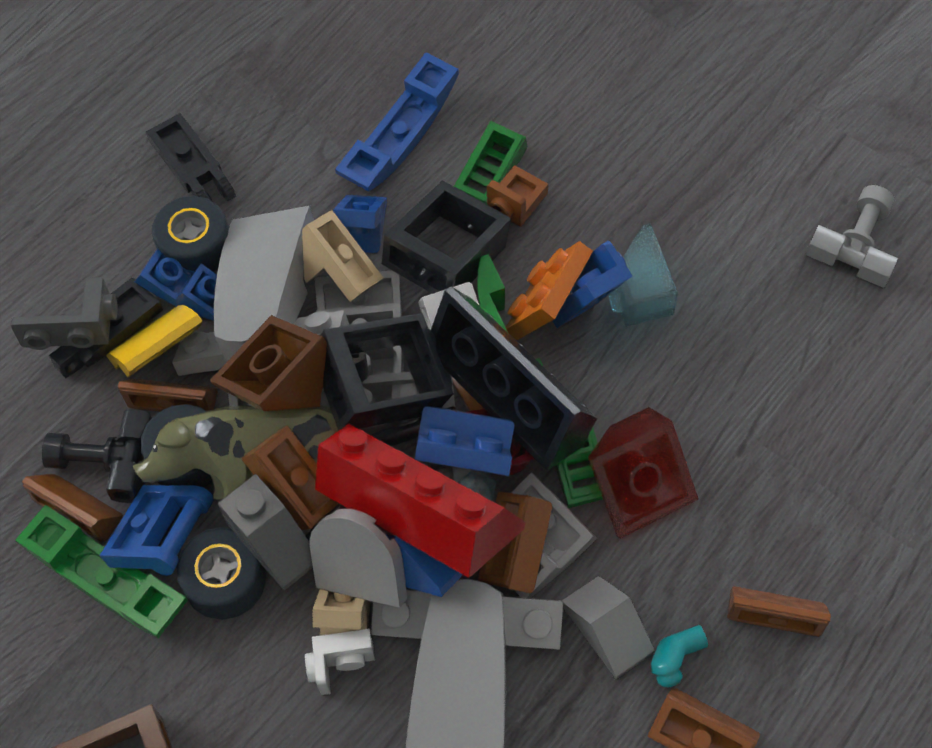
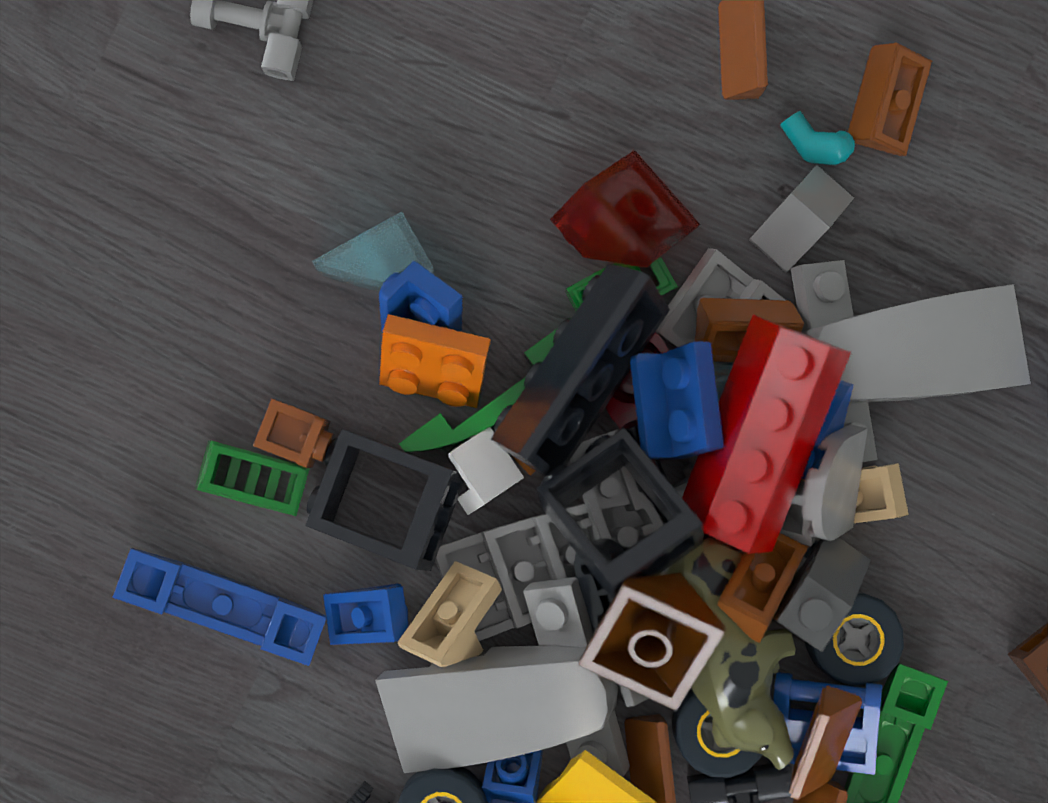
camera: 105 degrees left, 25 degrees up
white bracket [305,629,375,695] -> none
none -> dark orange slope [789,685,862,800]

